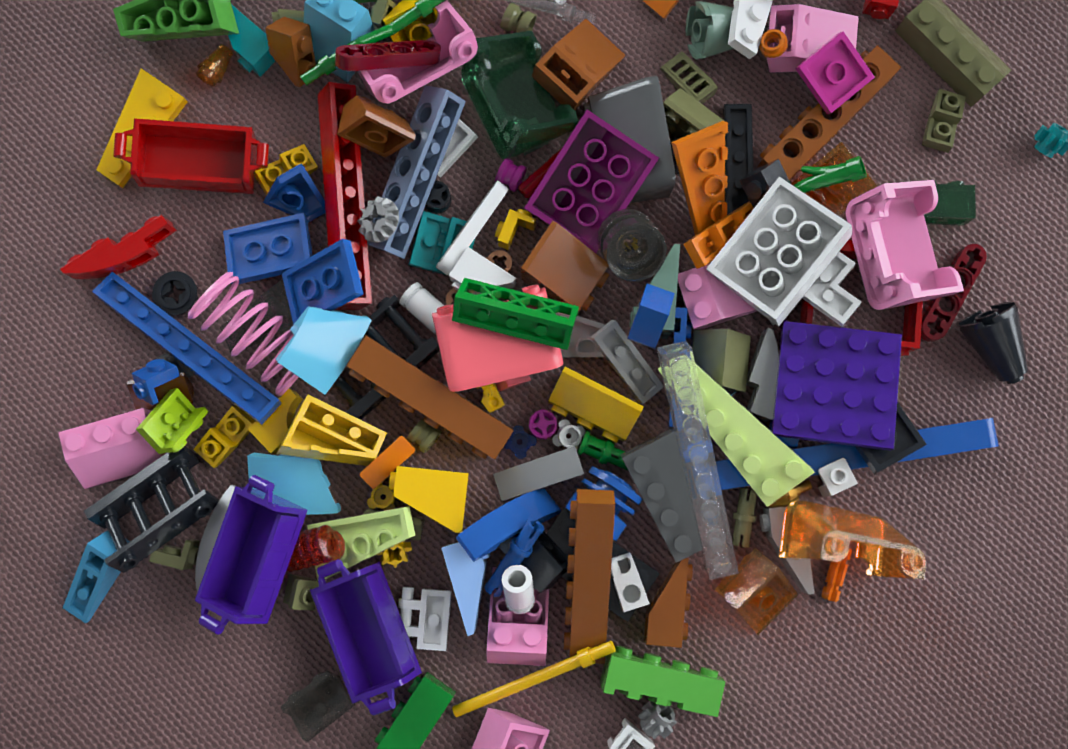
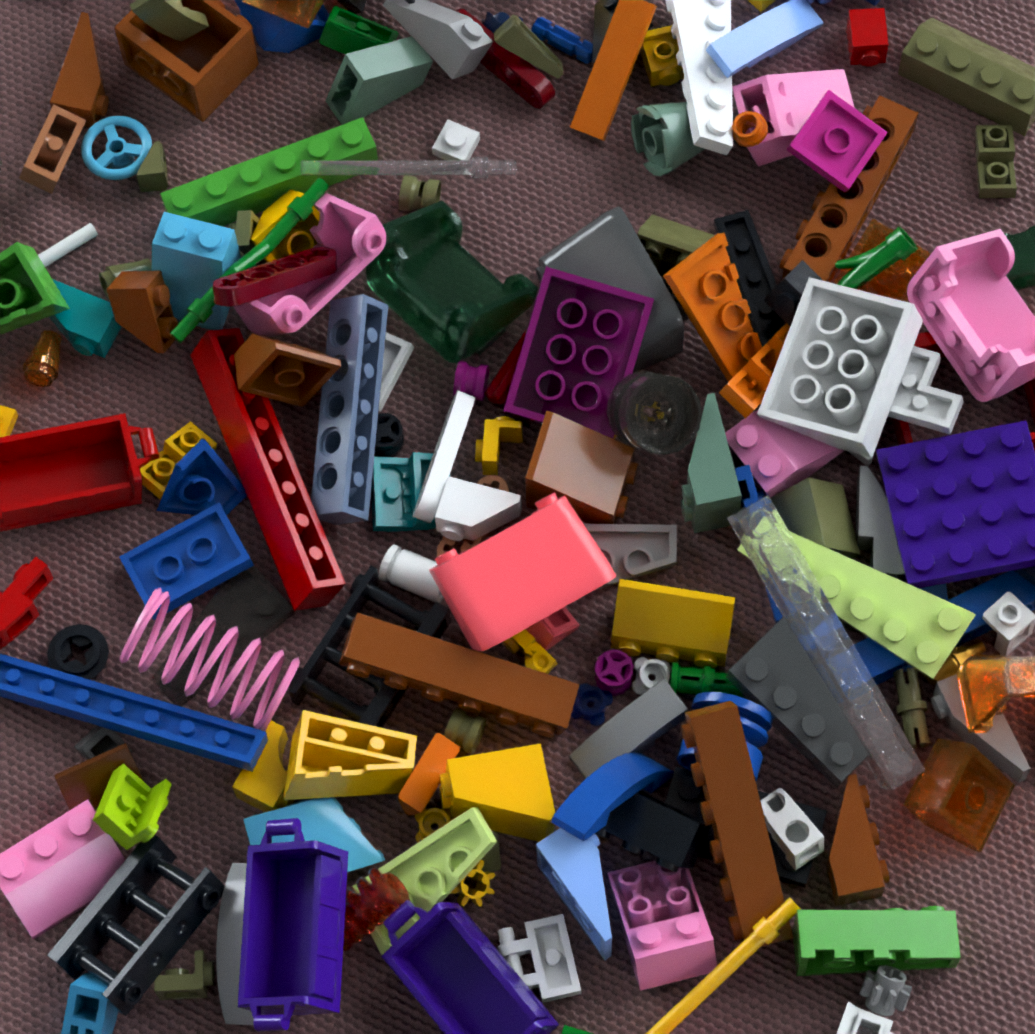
camera: 15 degrees left, 15 degrees down
blue bracket [131,359,180,405] -> none
yellow slope [193,405,255,468] -> none
medium azure slope [276,306,371,395] -> none
blue plate [282,239,364,325] -> none
olive bracket [283,574,319,611] -> none
light grey gear [357,196,399,243] -> none
green fence [452,278,579,350] -> none
blue pin [484,518,544,597] -> none
white piece [502,565,535,614] -> none
dark orange slope [531,19,626,114] -> none
light grey plate [590,320,664,404] -> none
blue slope [627,283,675,349] -> none
olive slope [660,51,718,104] -> none

